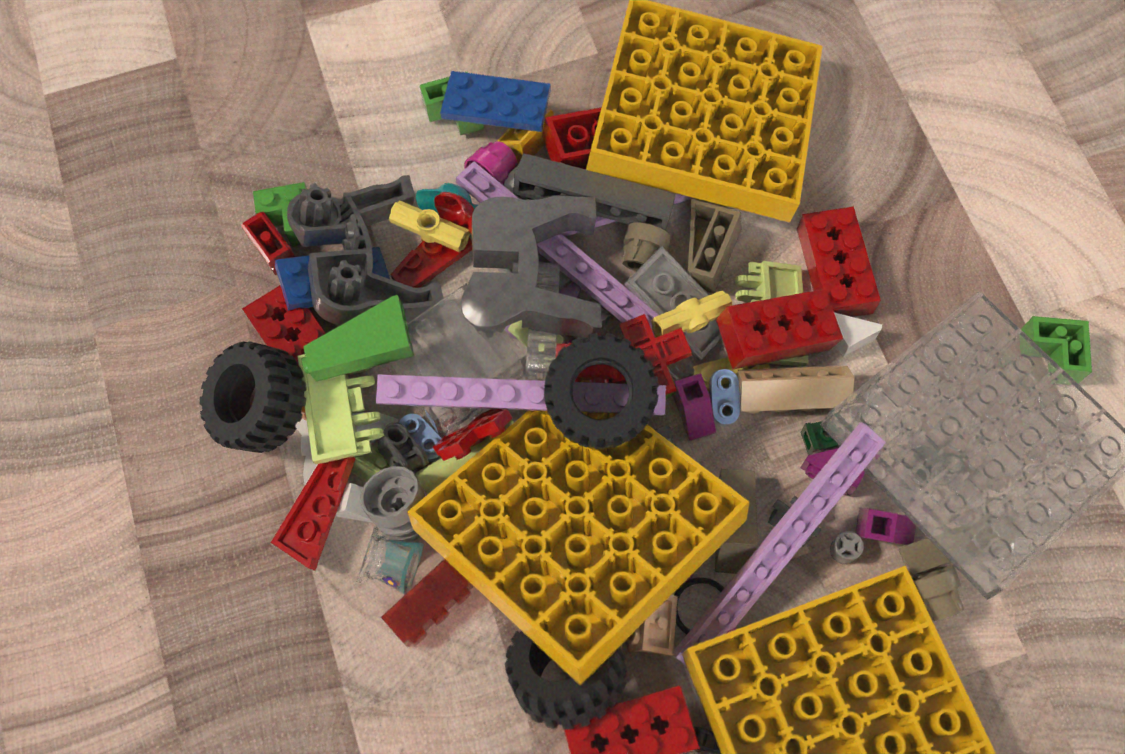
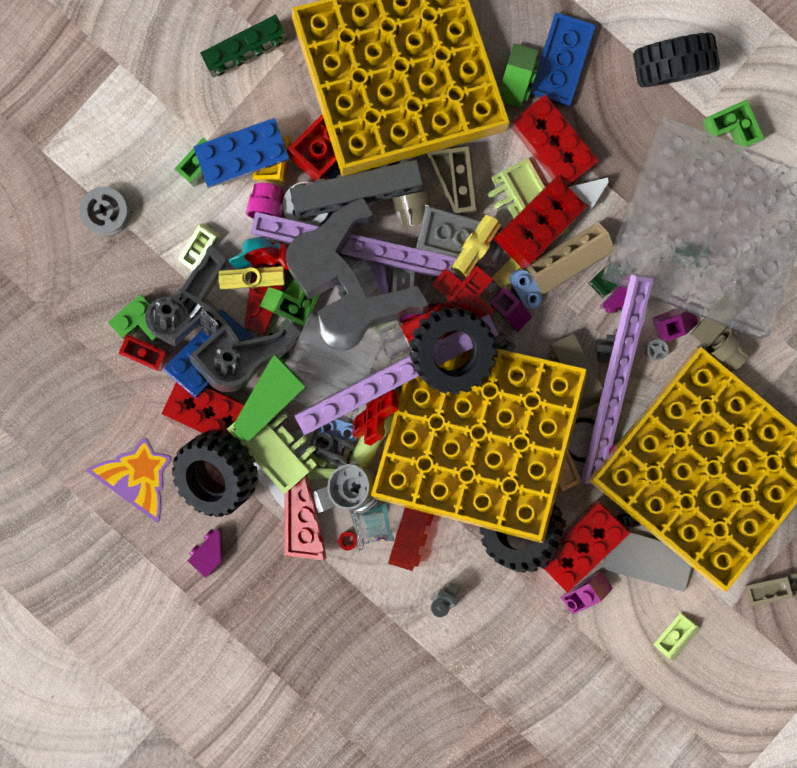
camera: 30 degrees left, 20 degrees up
none -> light grey wheel [80,187,130,236]
none -> sticker [87,438,171,523]
none -> yellowish green slope [178,223,221,270]
none -> magenta slope [187,528,223,578]
none -> dark green brick [200,14,288,78]
none -> bright green brick [260,277,320,327]
none -> red bush [338,531,358,551]
none -> dark grey hips [431,582,460,618]
none -> bright green brick [499,43,540,108]
none -> blue plate [529,12,596,107]
none -> black tyre [633,32,720,88]

